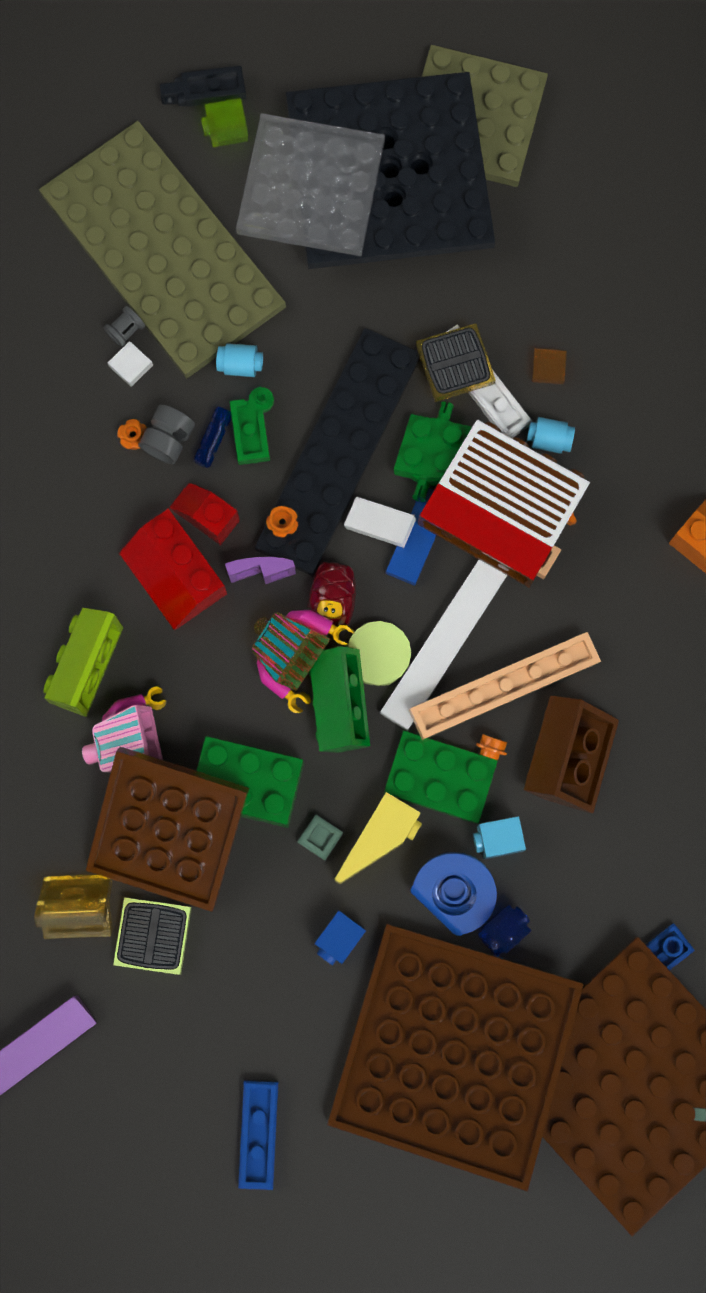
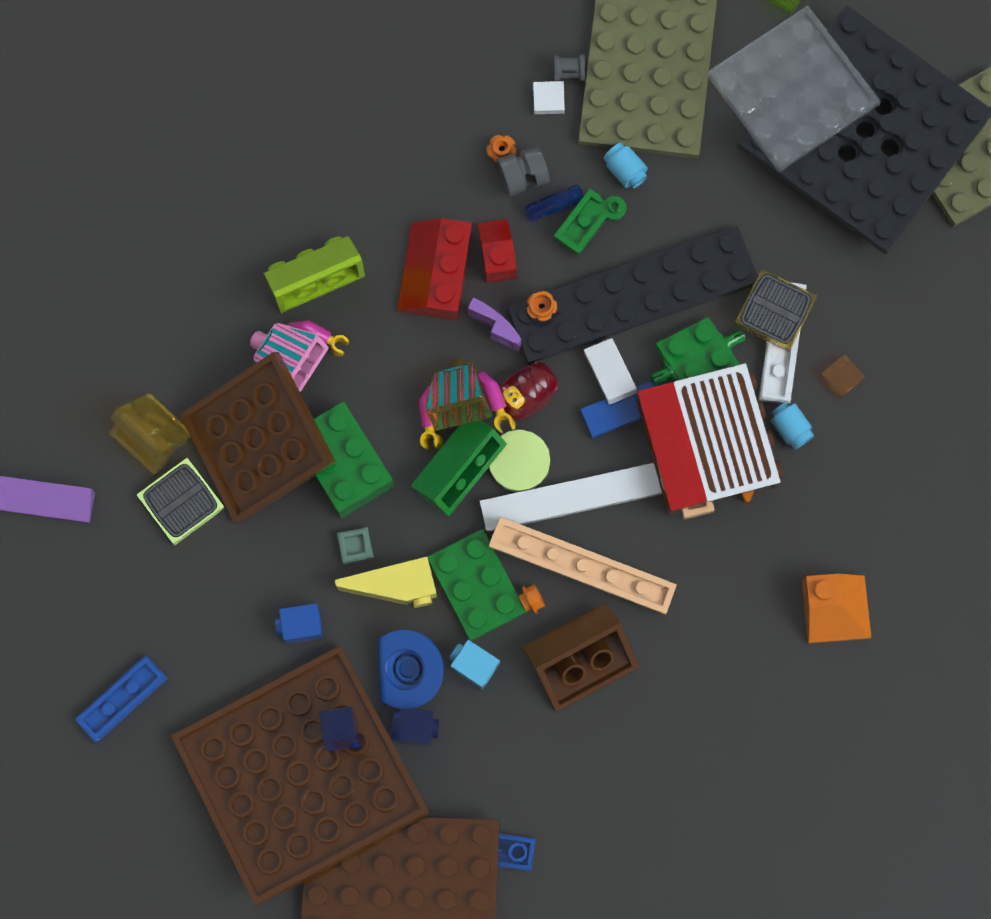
camera: 45 degrees right, 0 degrees up
none -> clear blue brick [319,707,360,751]

